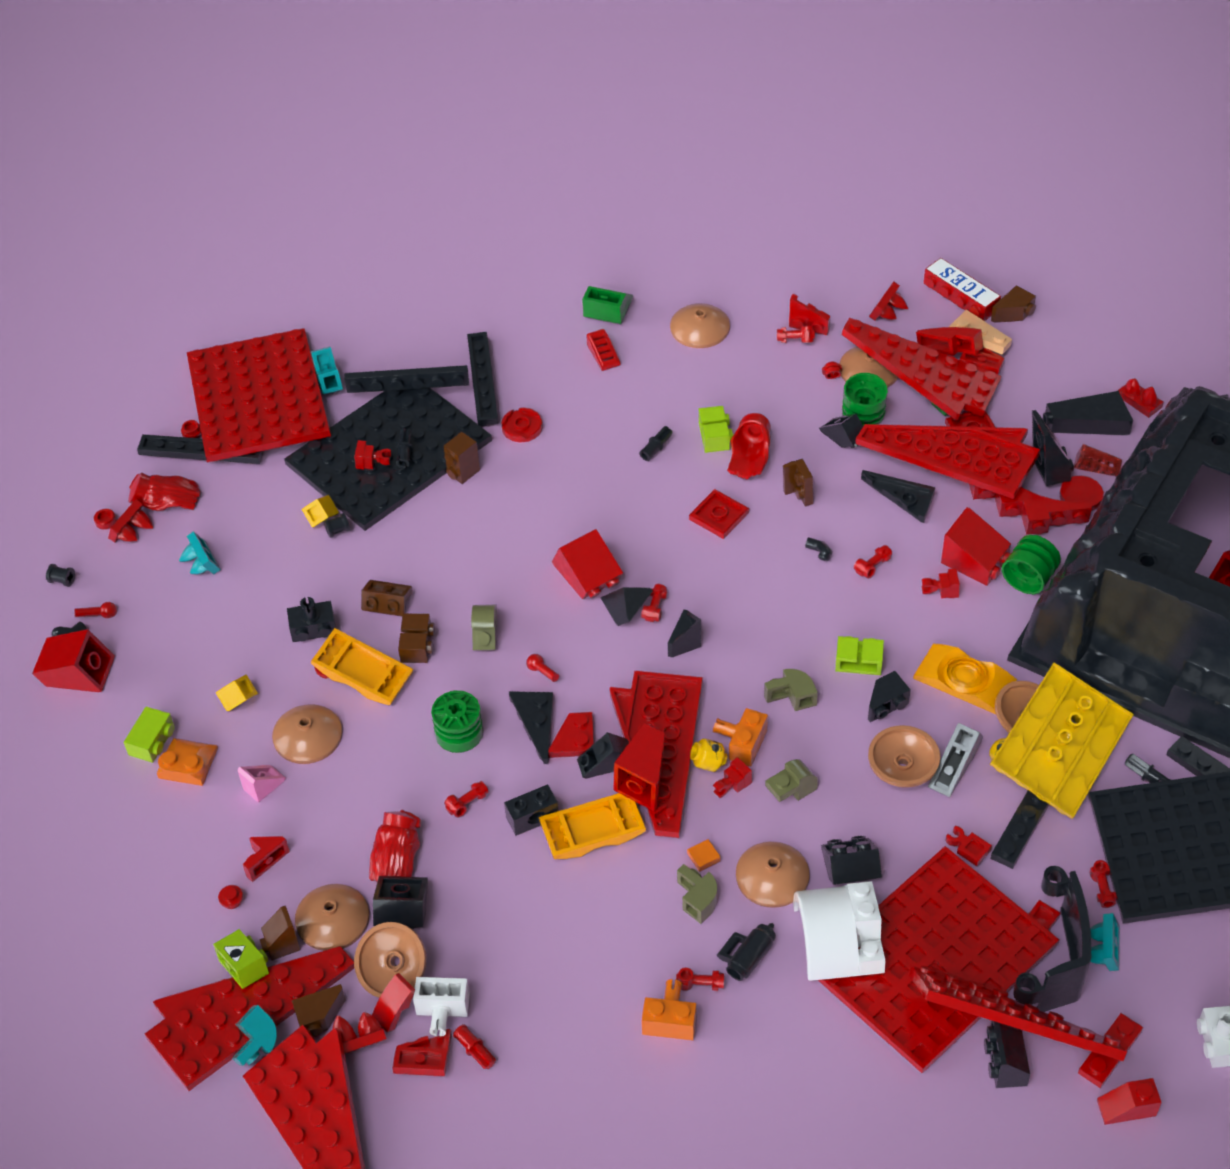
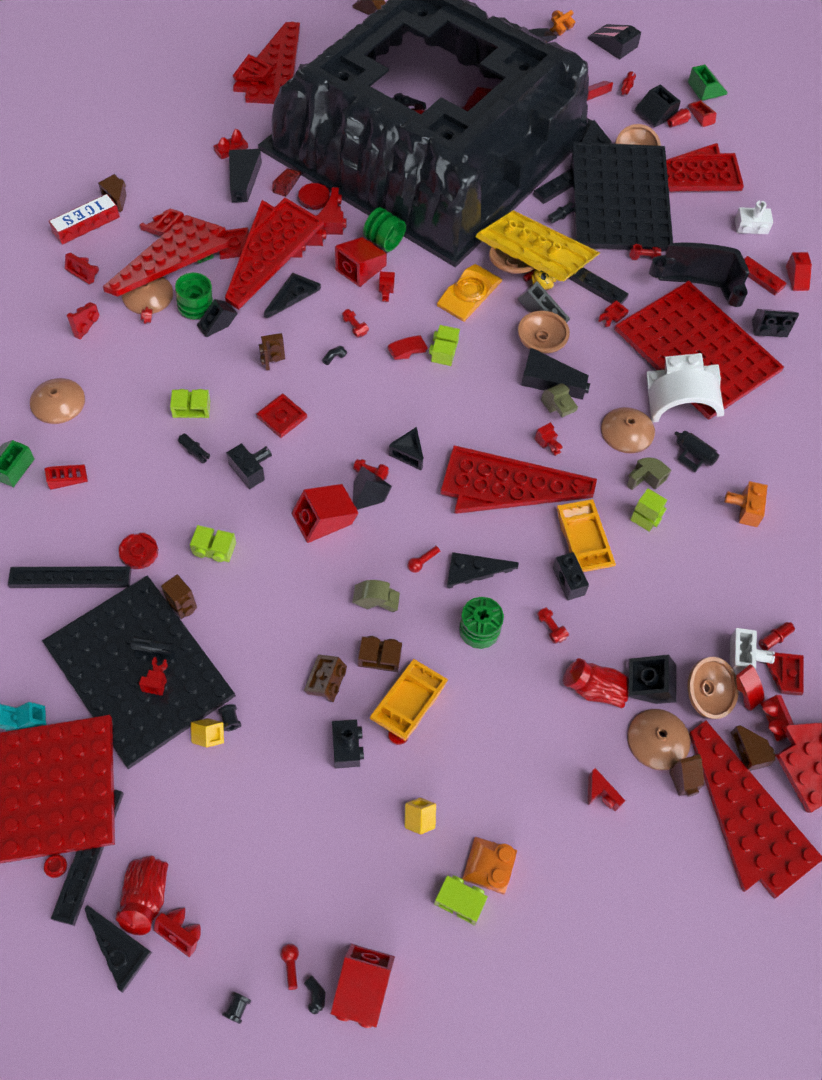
camera: 90 degrees left, 10 degrees up
red tile [94,509,116,530] -> none
teal tile [179,531,221,575] -> none
lime brick [213,929,269,989] -> none
red plate [218,885,243,909] -> none
teal brick [232,1005,277,1066] -> none
bright pink slope [238,765,285,802] -> none
nougat dish [272,704,342,764] -> none
black plate [344,365,469,393] -> none
red wing [549,712,594,758] -> none
black slope [577,732,629,779] -> none
red slope [613,723,665,811] -> none
red bar [676,967,724,991] -> none
orange tile [687,839,720,872] -> none
yellow head [690,738,727,772] -> none
orange brick [713,708,768,767] -> none
red hair [727,413,771,479] -> none
olive brick [764,669,818,711] -> none
red bar [777,325,815,343] -> none
black slope [821,835,882,885] -> none
black slope [868,671,911,723] -> none
red wing [909,966,1127,1061] -> none
red slope [916,327,984,356] -> none
light nougat wing [949,310,1012,354] -> none
red tile [1029,900,1061,931] -> none
black slope [1032,410,1074,486] -> none
none -> black wing [85,905,152,993]
none -> lime piece [190,525,236,562]
none -> black brick [226,443,272,490]
none -> red slope [387,335,428,360]
none -> black slope [521,348,591,400]
none -> lime piece [630,488,667,532]

